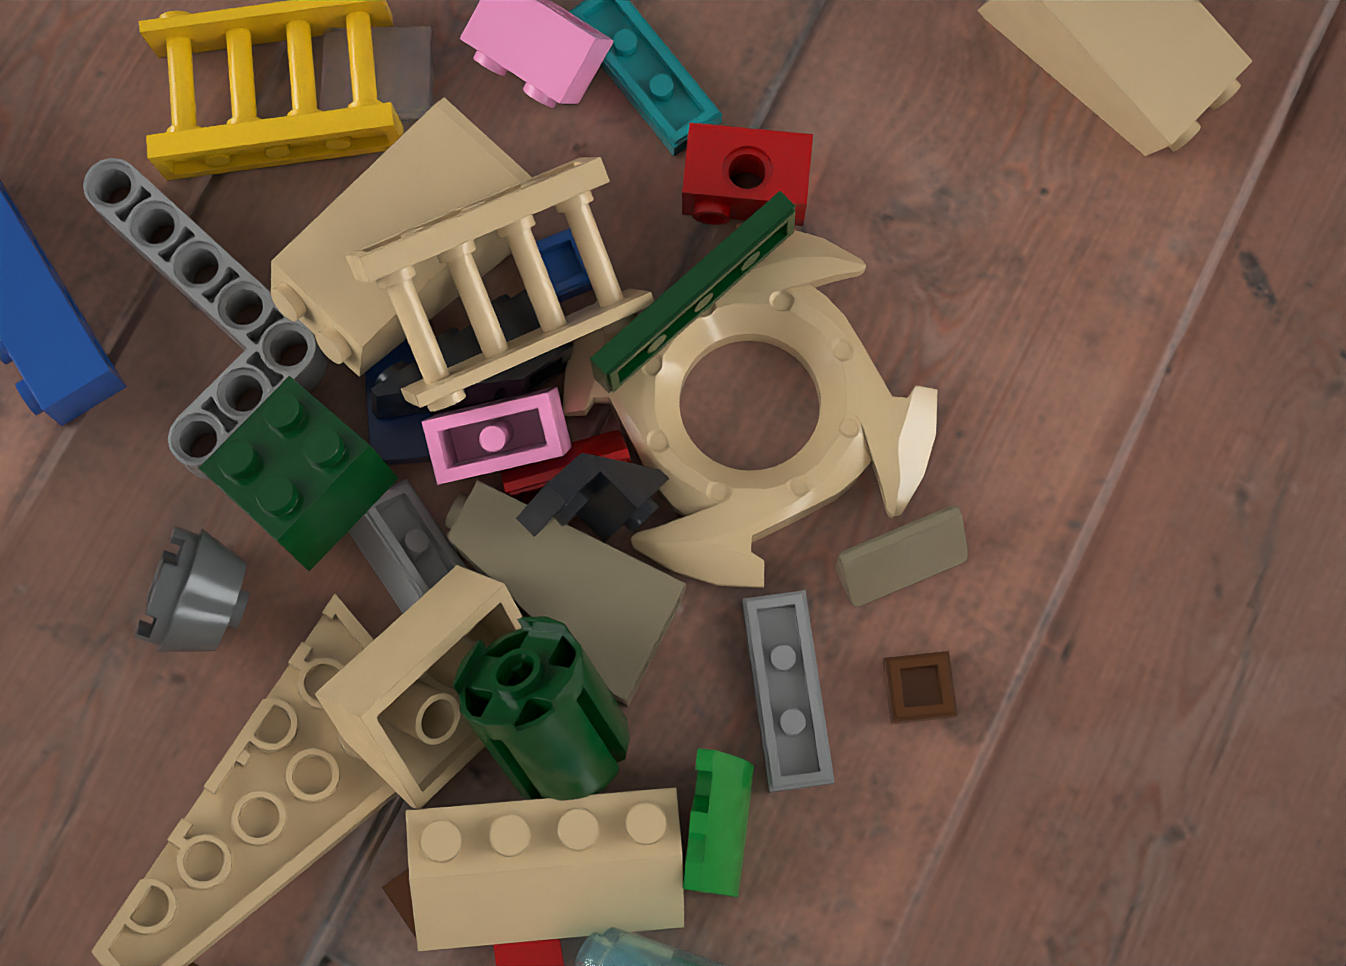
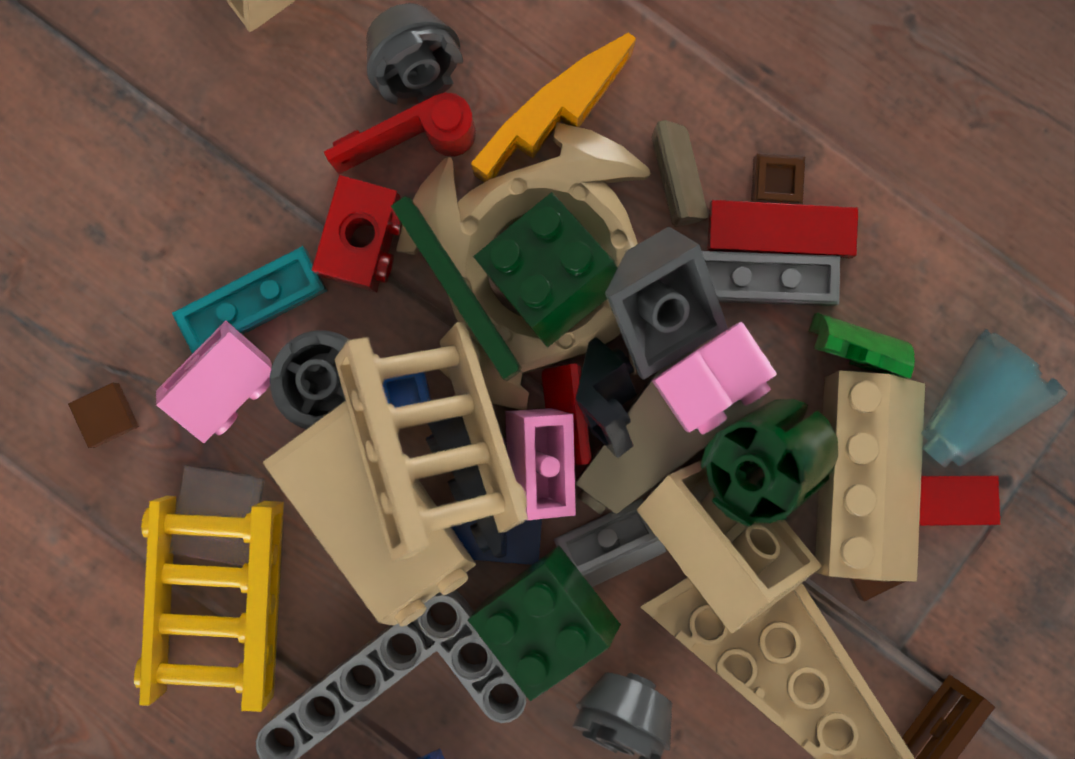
camera: 80 degrees left, 10 degrees up
none -> dark grey cone [270,330,349,429]
none -> red door [324,92,476,174]
none -> dark grey cone [366,3,463,105]
none -> light orange slope [471,33,636,182]
none -> dark green brick [473,192,617,348]
none -> dark grey slope [605,226,728,380]
none -> bright pink brick [651,322,777,435]
none -> red tile [707,200,858,259]

